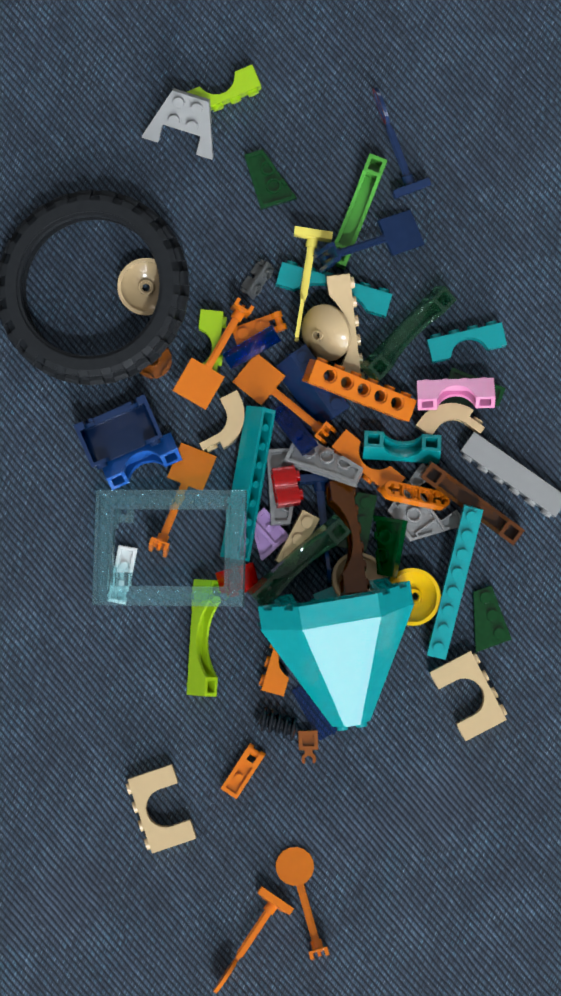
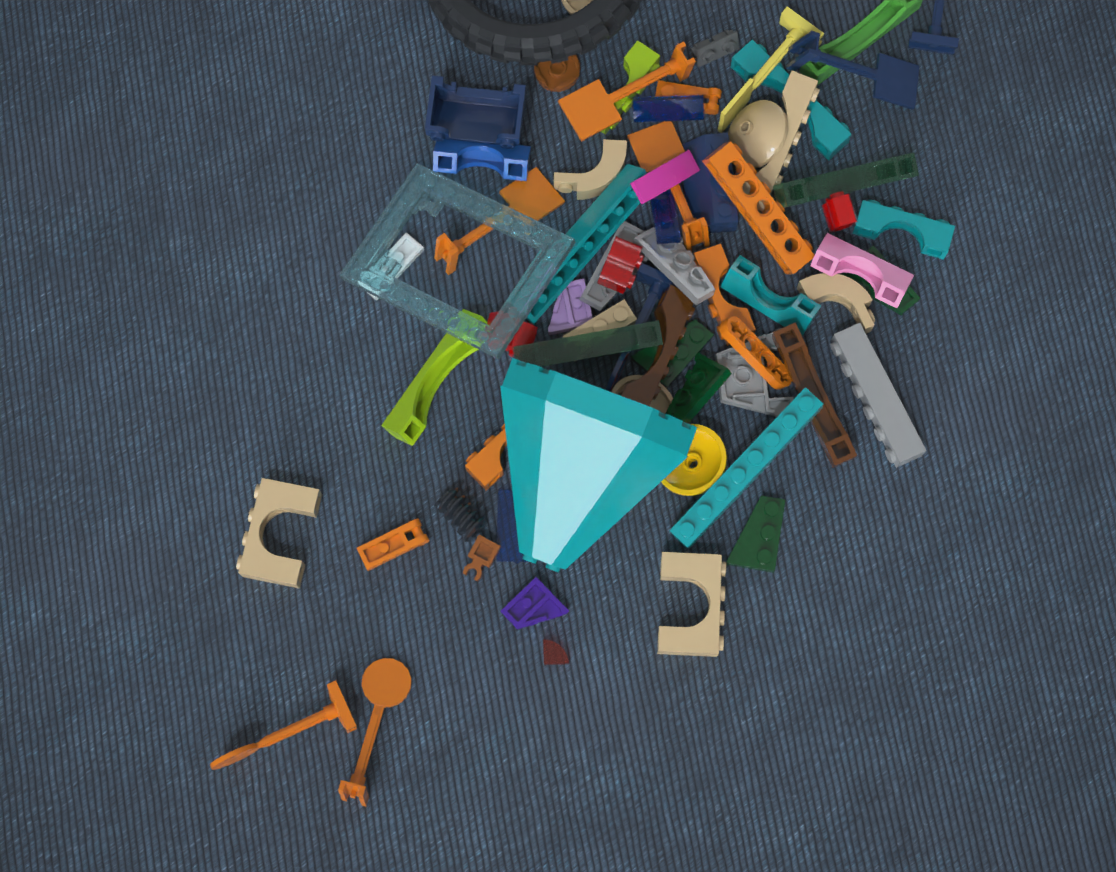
camera: 35 degrees right, 10 degrees down
none -> dark purple wing [500,577,569,630]
none -> clear red tile [543,639,569,665]
none -> dark pink slope [630,150,700,204]
none -> red brick [822,191,858,233]

